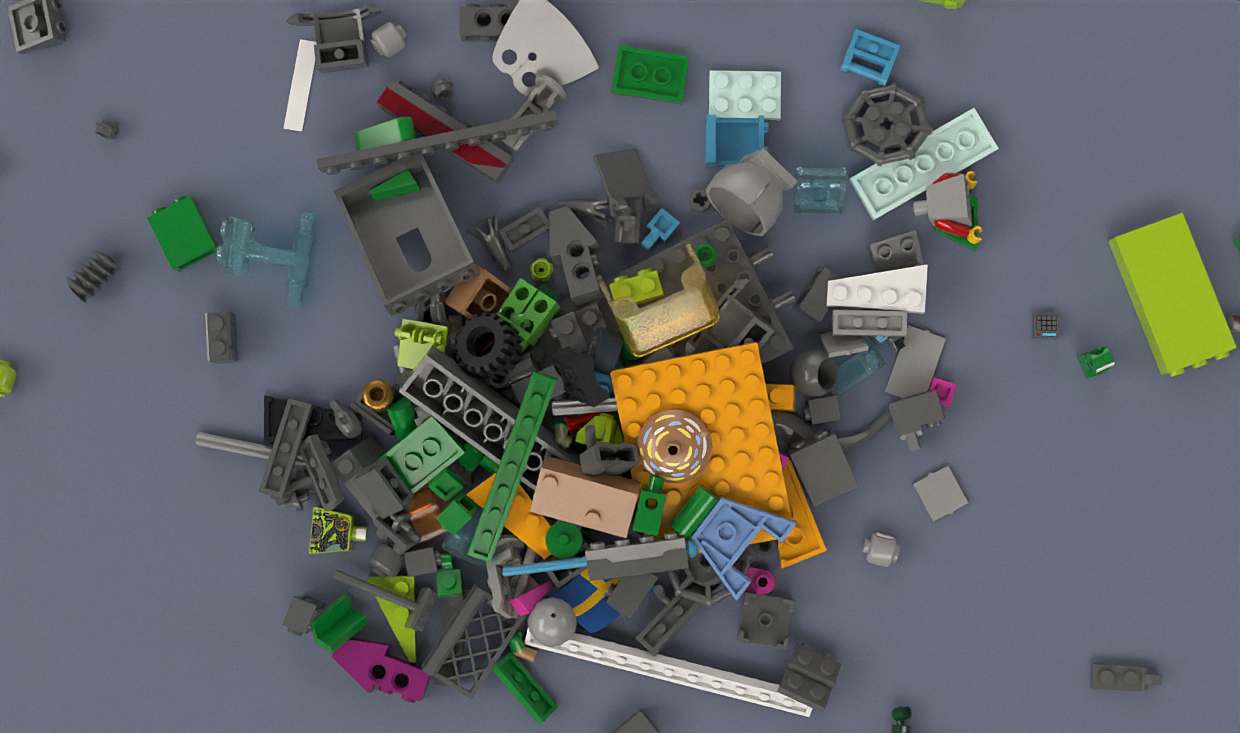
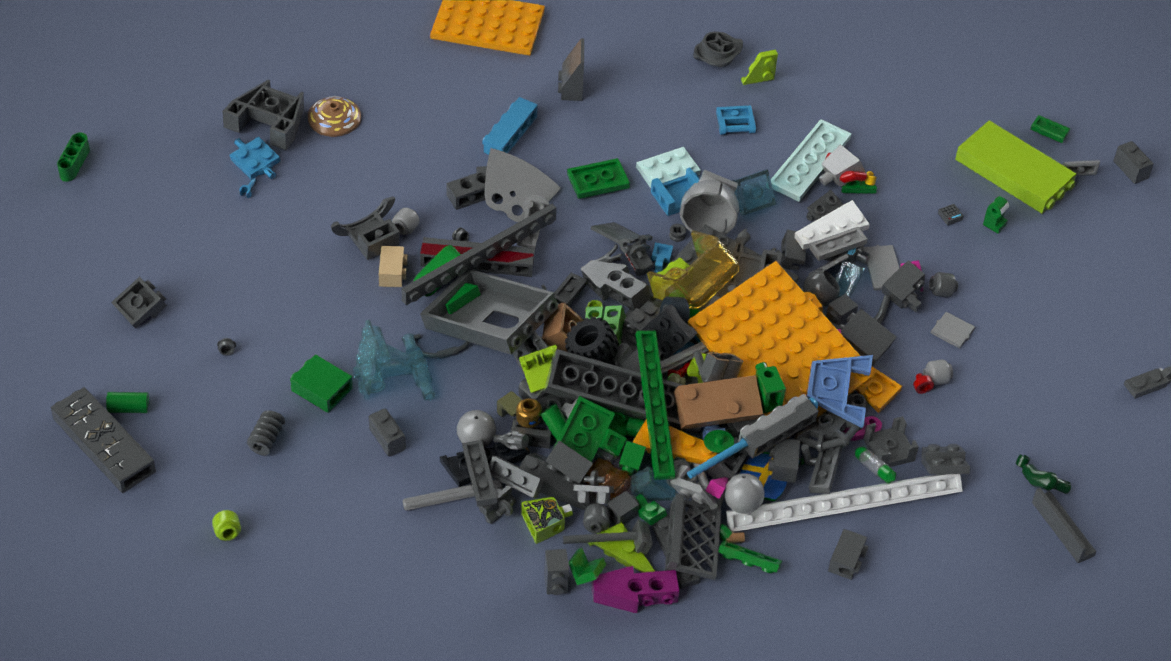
camera: 35 degrees left, 35 degrees down
white sticker [283,39,317,132] -> none
medium nougat dish [637,409,712,483] -> none
green brick [670,483,720,539] -> none
dark grey plate [842,83,933,167] -> none
none -> tan brick [379,246,408,287]
none -> dark grey piece [409,334,470,359]
none -> light grey helmet [457,410,496,447]
none -> olive panel [497,391,522,417]
none -> piece [855,447,896,483]
none -> red tile [913,373,934,394]
none -> dark grey head [929,272,958,297]

